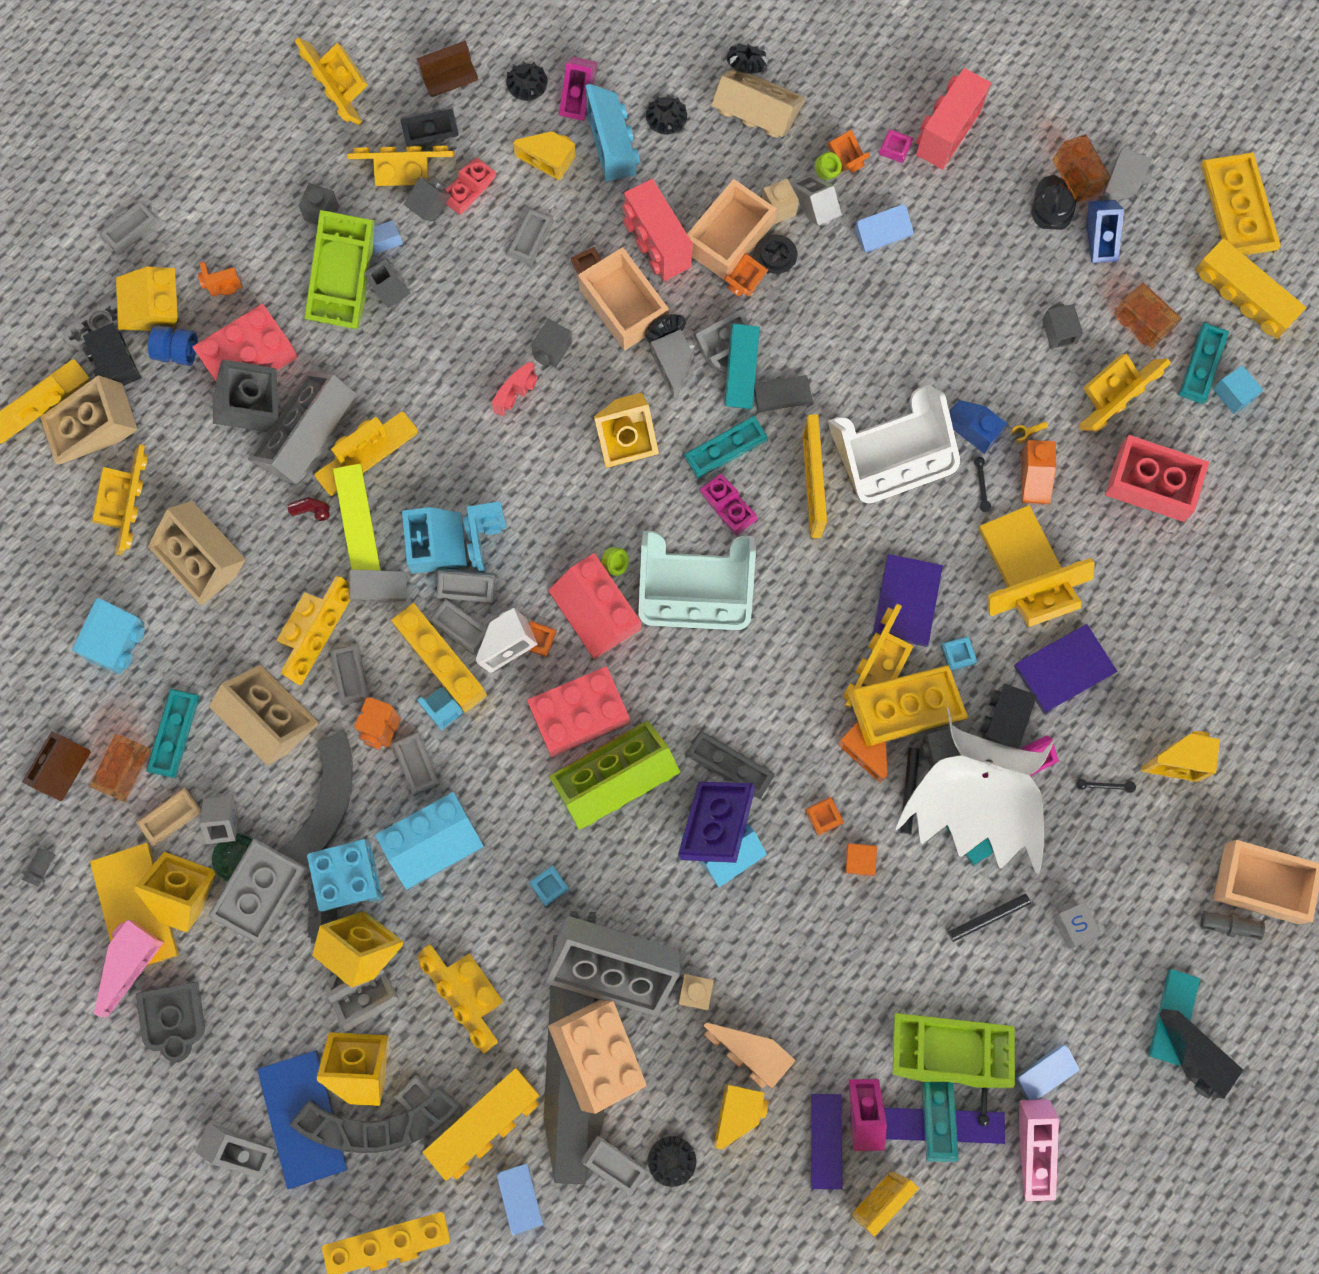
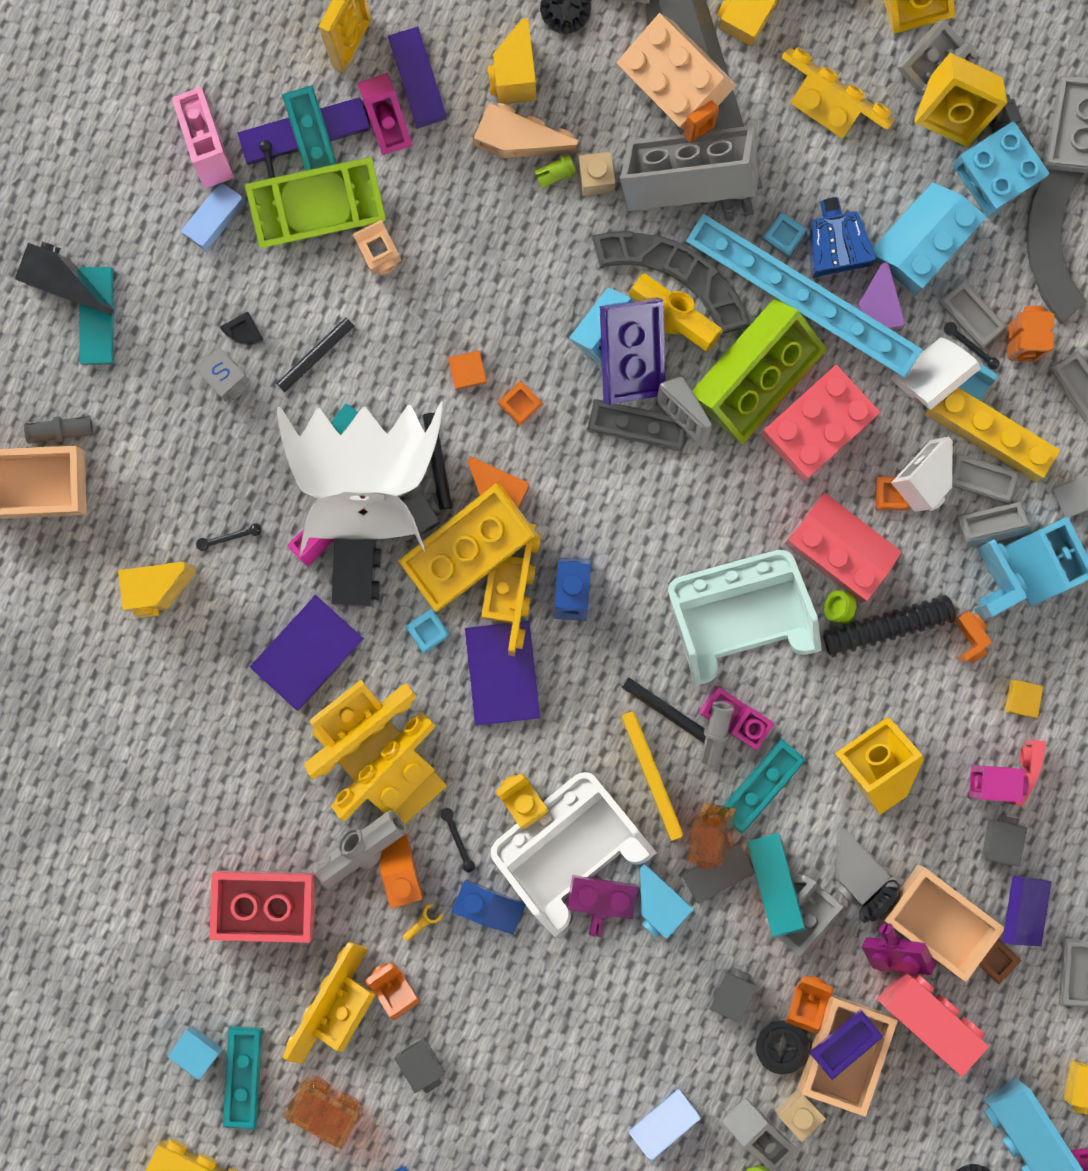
camera: 170 degrees right, 10 degrees up
none -> black tile [220,312,264,345]
none -> light grey piece [313,810,408,889]
none -> yellow bracket [331,712,436,821]
none -> light nougat window [353,220,401,275]
none -> orange bracket [365,962,421,1021]
none -> yellow bracket [496,773,550,831]
none -> lime pin [534,155,577,189]
none -> blue torso [554,557,591,621]
none -> magenta plate [567,875,638,937]
none -> dark grey tile [592,231,750,334]
none -> black bar [622,677,706,743]
none -> yellow piece [628,273,723,352]
none -> medium azure slope [639,863,694,939]
none -> light grey slope [656,376,712,446]
none -> orange tile [683,100,719,143]
none -> medium azure plate [686,213,924,378]
none -> clear orange brick [687,803,736,869]
none -> light grey axle [701,701,734,767]
none -> dark grey brick [708,967,757,1023]
none -> blue torso [809,197,876,278]
none -> dark purple tile [809,1009,884,1080]
none -> black piece [823,595,956,658]
none -> medium lavender slope [856,262,905,332]
none -> magenta plate [862,923,936,975]
none -> white slope [891,337,981,410]
none -> black hinge [944,322,1000,370]
none -> orange bracket [955,611,993,664]
none -> dark pink slope [969,765,1029,803]
none -> dark purple tile [1002,876,1052,947]
none -> yellow slope [1005,680,1043,718]

